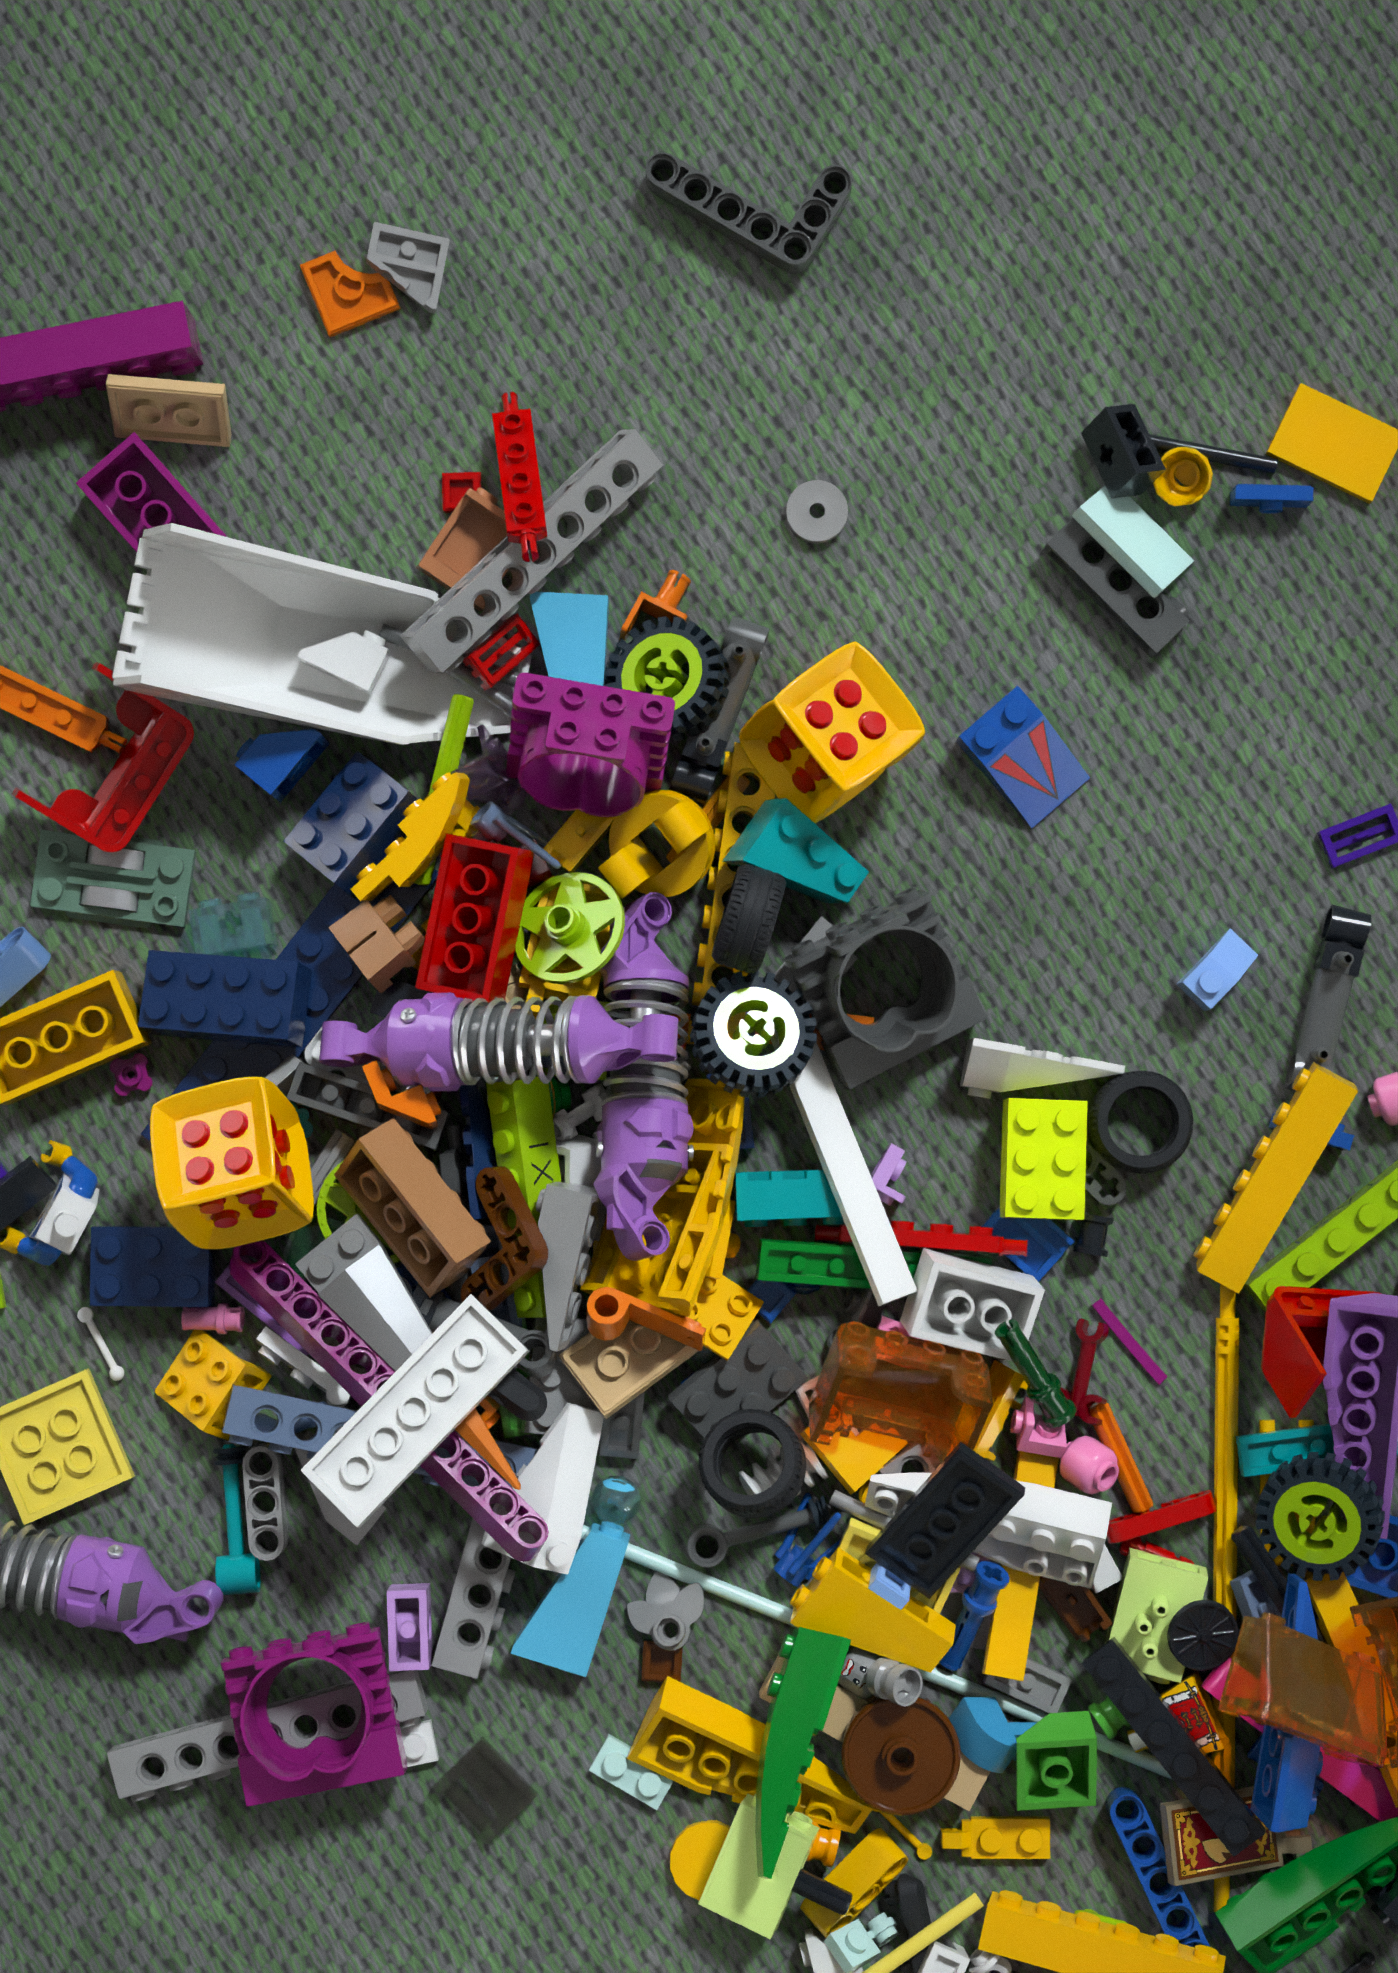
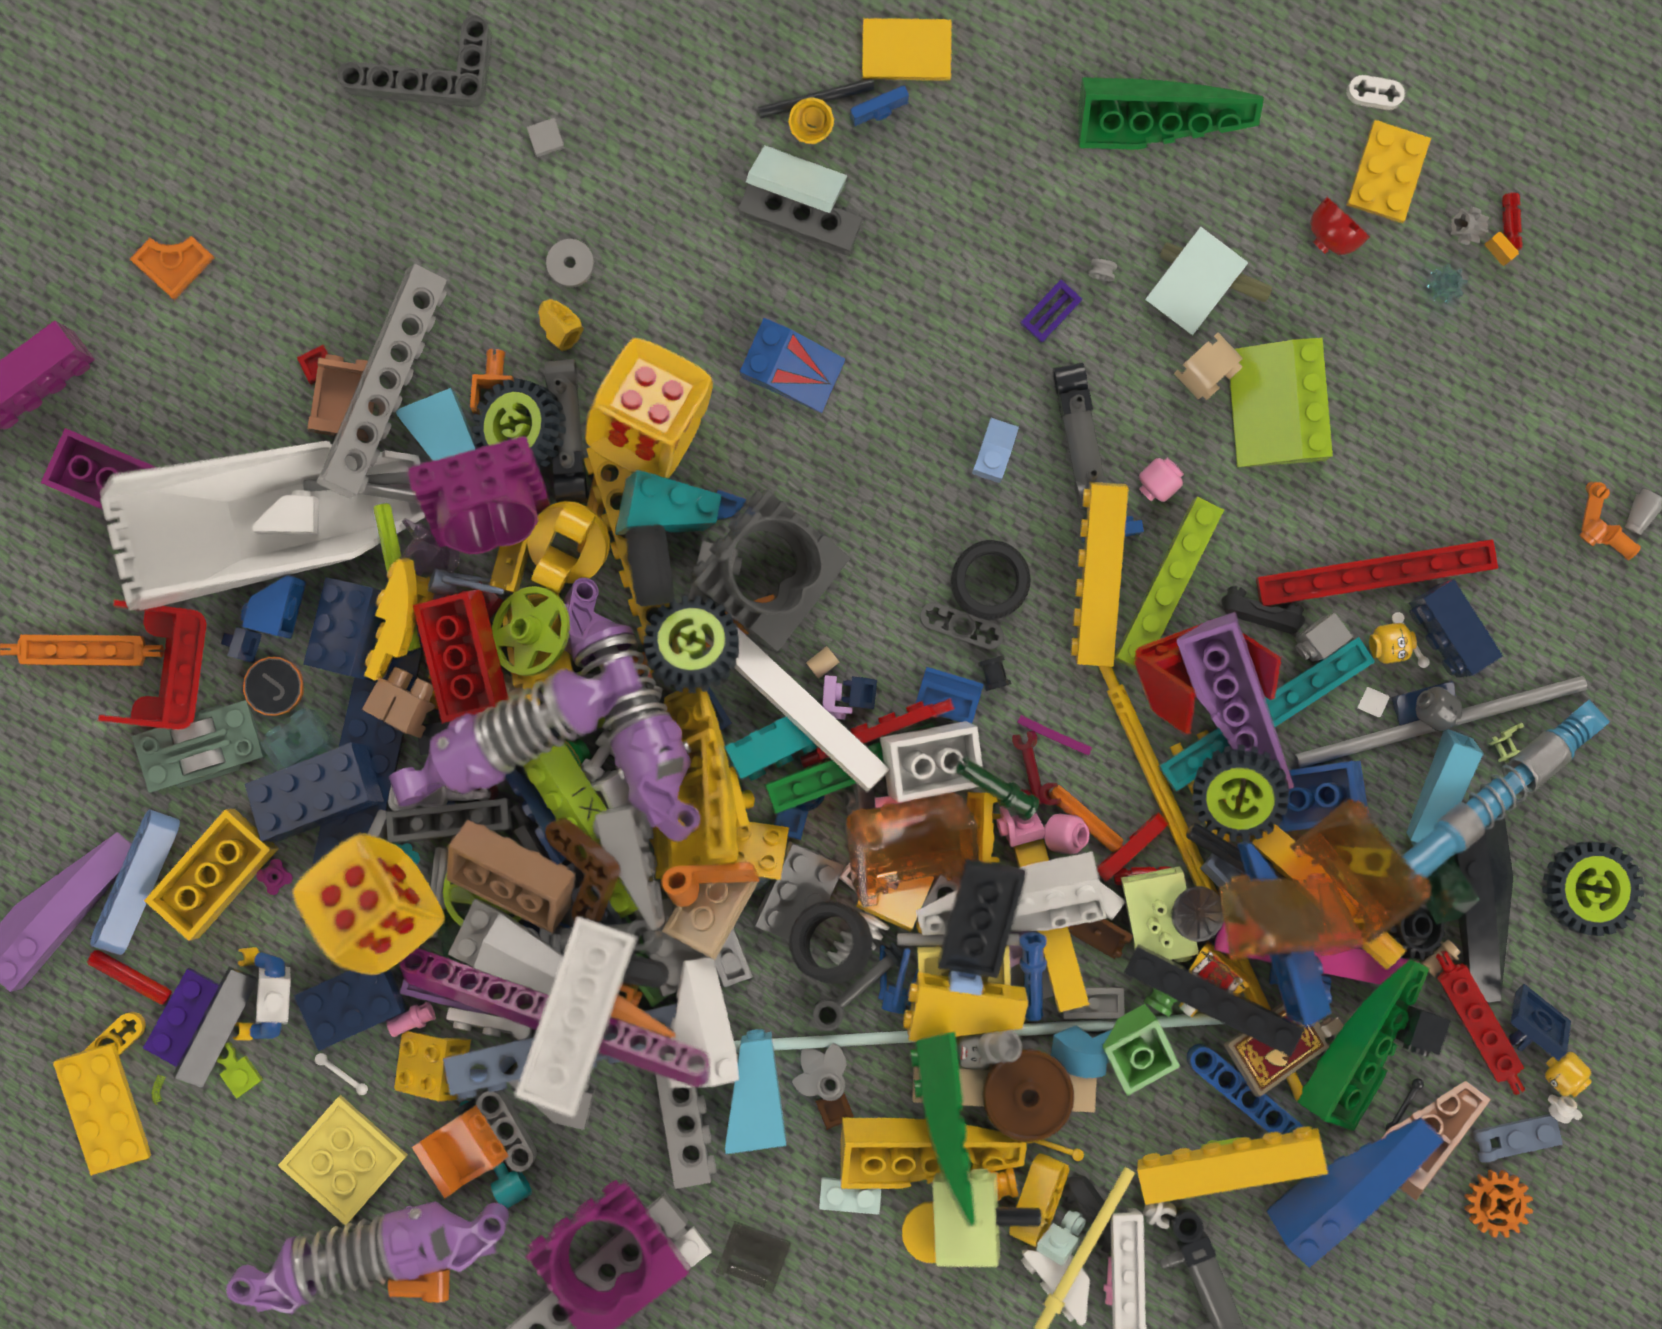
camera: 25 degrees left, 0 degrees up
tan tile [106,374,232,447] -> none
orange slope [362,1060,441,1129] -> none
light grey wing [366,222,450,314] -> none
lavender brick [387,1583,433,1671] -> none
red tile [463,613,540,691] -> none
red plate [492,392,548,562] -> none
clear light blue piece [591,1476,641,1525] -> none
yellow hinge [940,1816,1050,1859] -> none
white wedge [960,1038,1125,1099] -> none
neon yellow brick [999,1098,1088,1220] -> none
black brick [1081,404,1166,499] -> none
none -> dark blue tile [221,627,262,663]
none -> black tile [243,657,304,716]
none -> orange piece [388,1268,450,1303]
none -> orange panel [412,1105,509,1198]
none -> light grey tile [527,118,565,157]
none -> yellow rock [538,299,584,351]
none -> blue tile [717,490,746,520]
none -> tan hinge [806,646,839,679]
none -> dark blue tile [841,676,877,709]

